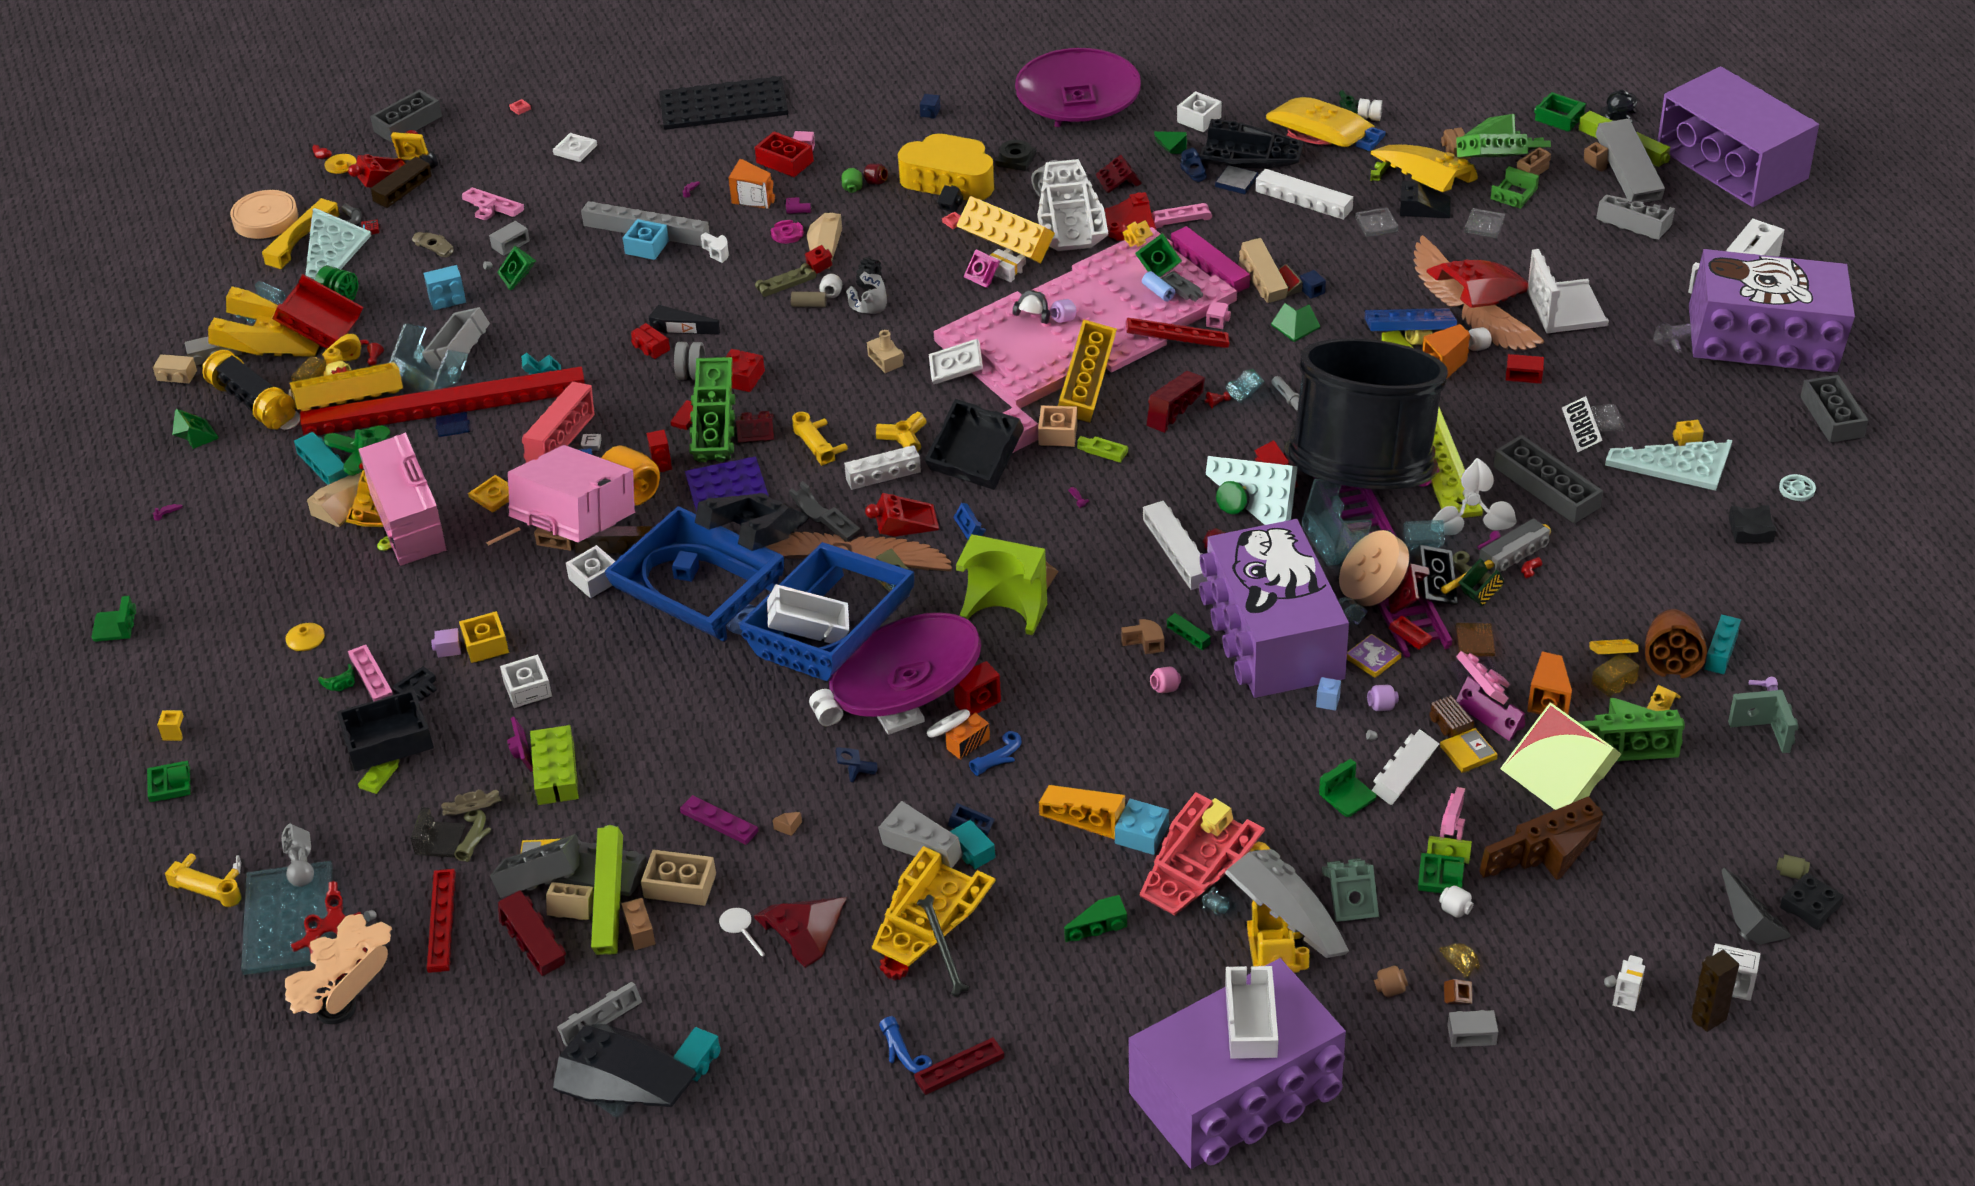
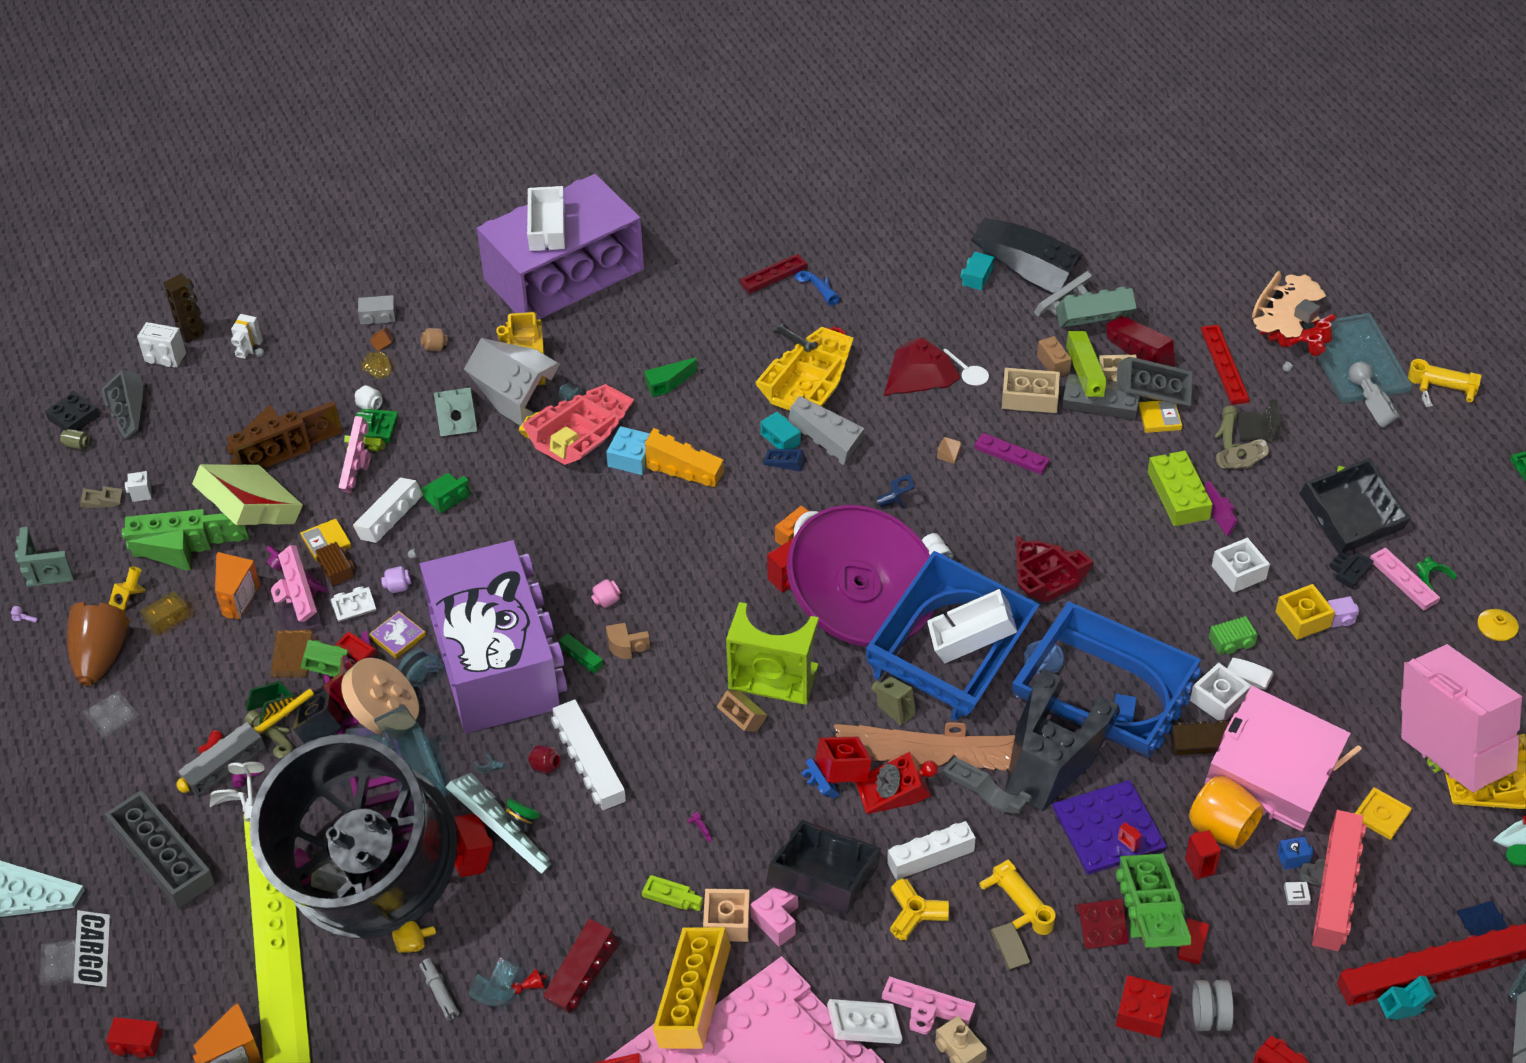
camera: 175 degrees right, 5 degrees up
blue plant [969,731,1022,776] -> none
yellow tile [1589,639,1638,655] -> none
teal brick [1704,614,1741,674] -> none
none -> dark tan slope [80,486,122,508]
none -> clear plate [83,691,141,740]
none -> white brick [125,471,152,502]
none -> bright green brick [301,640,348,677]
none -> white bracket [331,587,376,622]
none -> red brick [815,736,872,783]
none -> dark grey gear [875,764,900,798]
none -> bright pink plate [882,976,975,1035]
none -> dark tan slope [991,922,1030,970]
none -> dark red wedge [1016,536,1094,603]
none -> sand green brick [1056,287,1137,328]
none -> red plate [1118,822,1142,852]
none -> bright green brick [1209,616,1258,655]
none -> white slope [1227,658,1274,690]
none -> dark grey piece [1294,299,1320,323]

